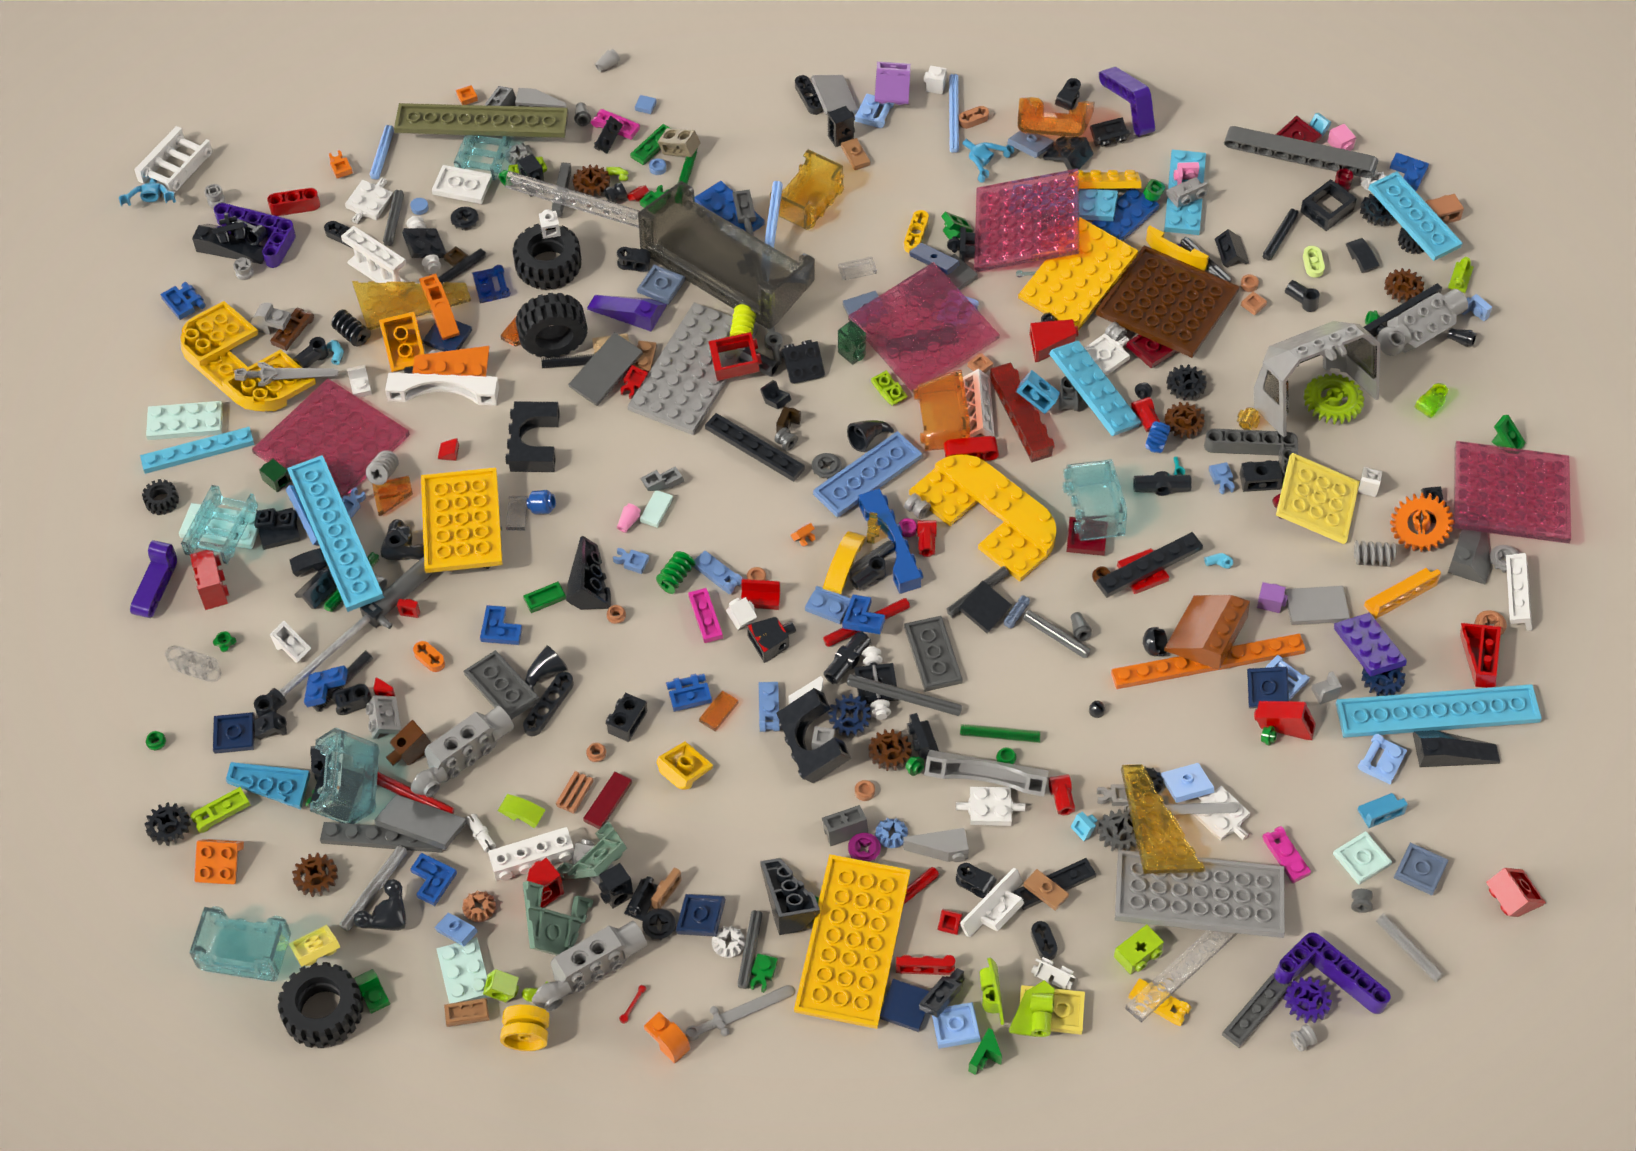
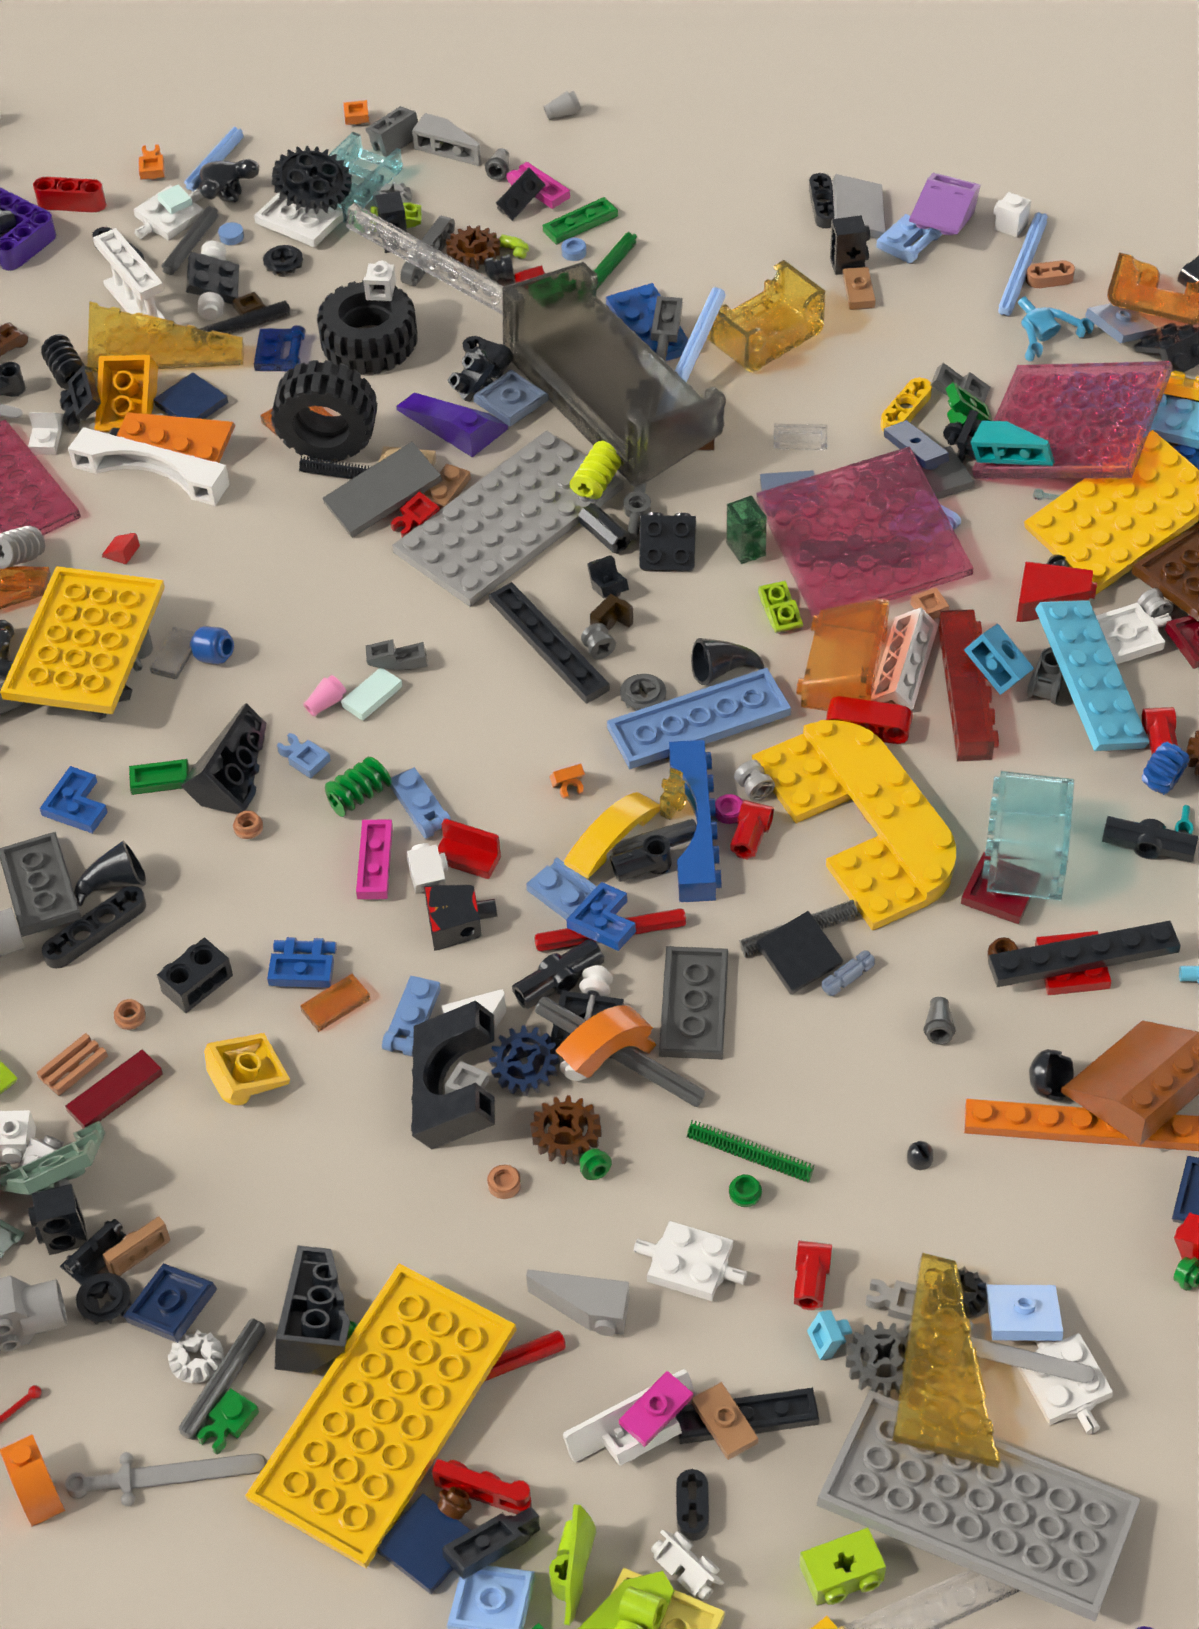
camera: 20 degrees right, 5 degrees down
medium azure arm [327,340,344,365] -> none
olive plate [394,103,568,138] -> none
orange slope [419,274,460,340] -> none
black arch [505,401,560,472] -> none
medium blue tile [635,95,656,114] -> none
dark tan brick [658,128,701,157] -> none
red window [708,332,762,381] -> none
nougat tile [747,567,766,580] -> none
dark grey hinge [822,805,868,846] -> none
magenta gear [848,833,881,862] -> none
medium blue gear [875,818,908,848] -> none
black bracket [907,713,939,759] -> none
light grey arch [924,750,1049,796] -> none
red slope [937,909,963,935] -> none
black piece [955,863,997,899] -> none
dark grey axle [1023,610,1090,658] -> none
black plate [1135,382,1153,399] -> none
dark pink plate [1262,826,1311,883] -> none
none -> black plate [59,365,101,432]
none -> light aqua tile [157,184,192,214]
none -> black head [198,159,260,203]
none -> black gear [272,145,352,214]
none -> reddish brown plate [437,1486,472,1520]
none -> black hips [448,348,495,402]
none -> orange arch [555,1005,657,1078]
none -> dark pink plate [619,1371,693,1447]
none -> dark grey slope [930,363,990,403]
none -> teal slope [971,421,1055,466]

